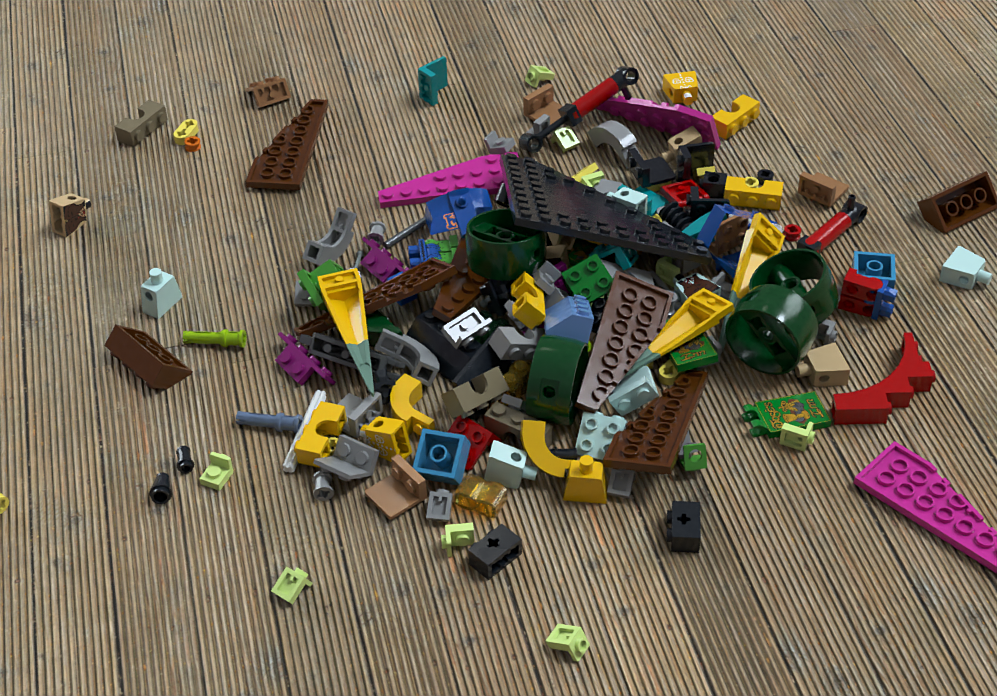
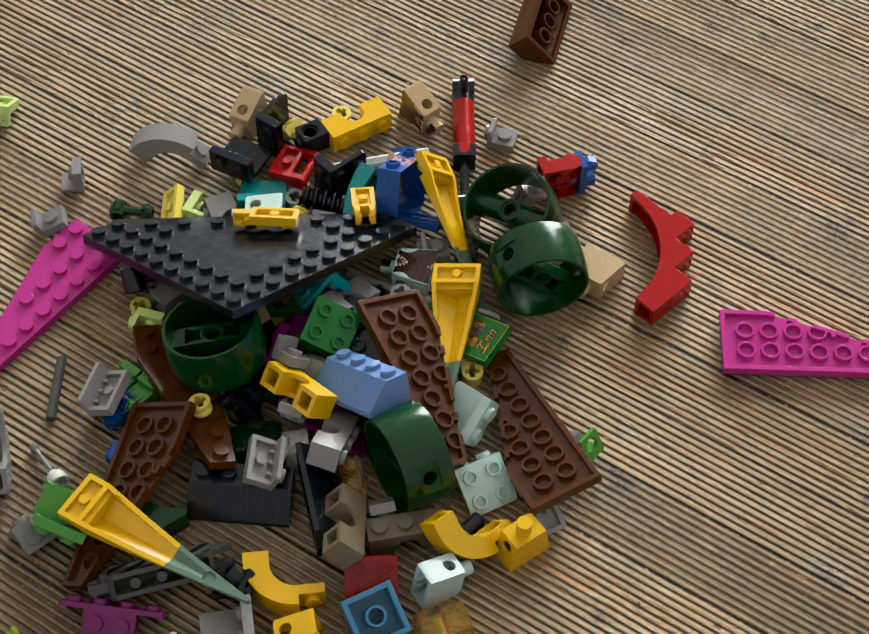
camera: 45 degrees left, 10 degrees up
magenta bracket [360,237,409,283] -> none
light grey bush [367,221,386,245] -> none
light grey arch [374,328,439,387] -> none
blue piece [425,187,493,238] -> none
black piece [519,66,639,153] -> none
medium nougat bracket [523,83,562,125] -> none
yellowish green bracket [550,126,580,152] -> none
dark pink wing [596,96,721,150] -> none
yellowish green bracket [656,256,680,287] -> none
yellow torso [662,71,698,106] -> none
black brick [666,501,701,553] -> none
yellow arch [712,94,760,140] -> none
green tile [741,391,832,439] -> none
black bush [757,169,774,185] -> none
yellowish green bracket [779,422,816,452] -> none
red bush [783,224,801,242] -> none
medium nougat bracket [798,172,849,207] -> none
dark azure brick [851,251,896,289] -> none
light aqua torso [939,246,993,289] -> none
none -> light grey bracket [77,362,133,416]
none -> dark green bar [109,199,154,220]
none -> light yellow bush [188,393,213,418]
none -> yellow hinge [233,207,300,229]
none -> yellow hinge [350,187,377,225]
none -> tan torso [399,79,445,134]
none -> light grey bracket [484,118,518,153]

